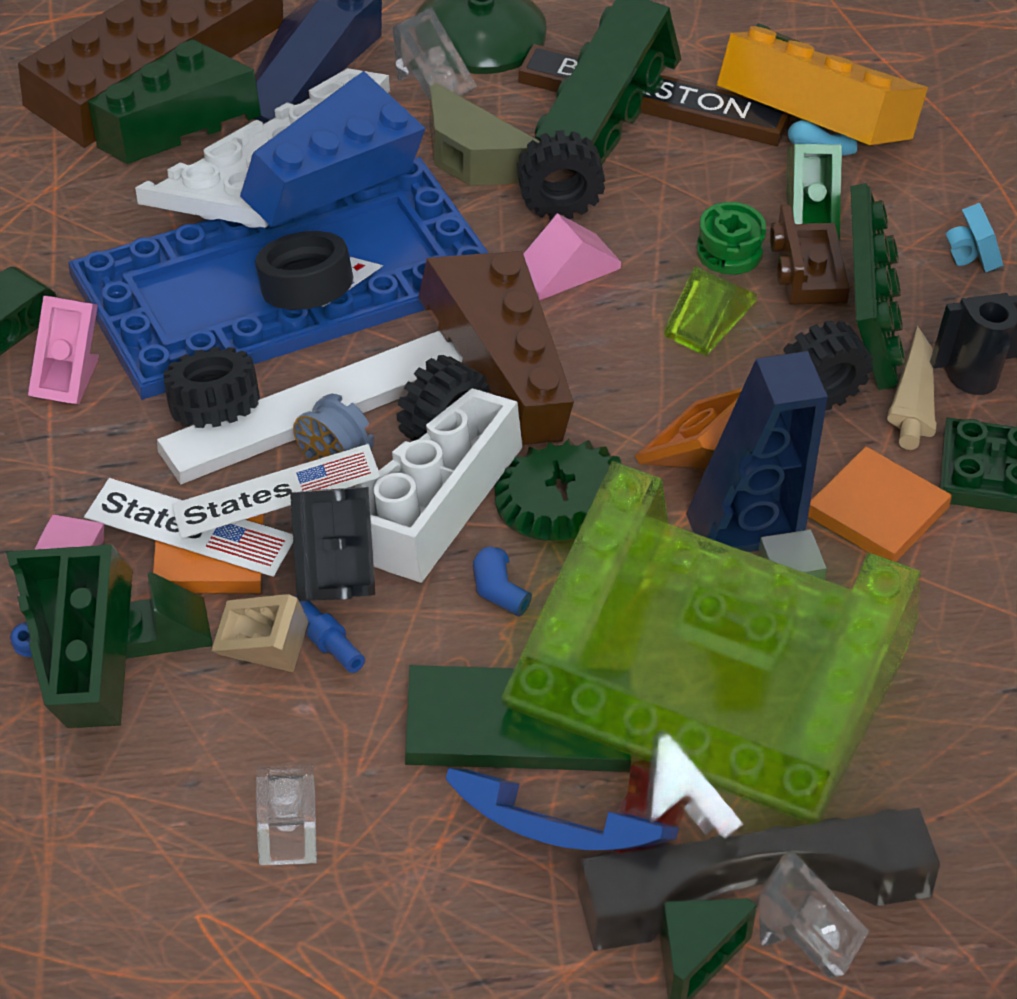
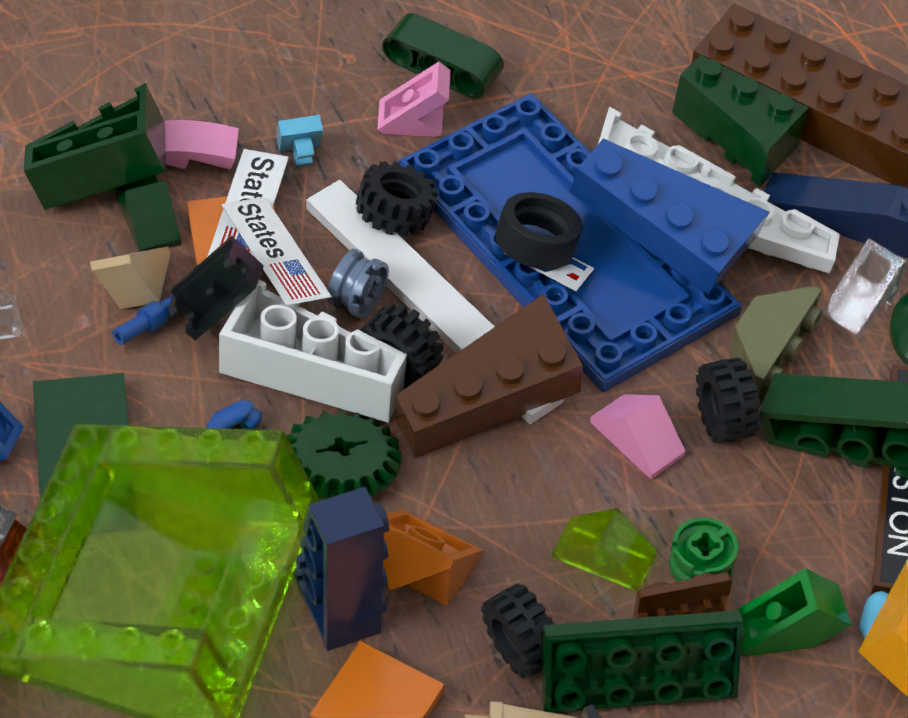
camera: 80 degrees right, 5 degrees up
light grey tile [759,529,827,589] -> none
none -> medium azure tile [276,115,323,167]

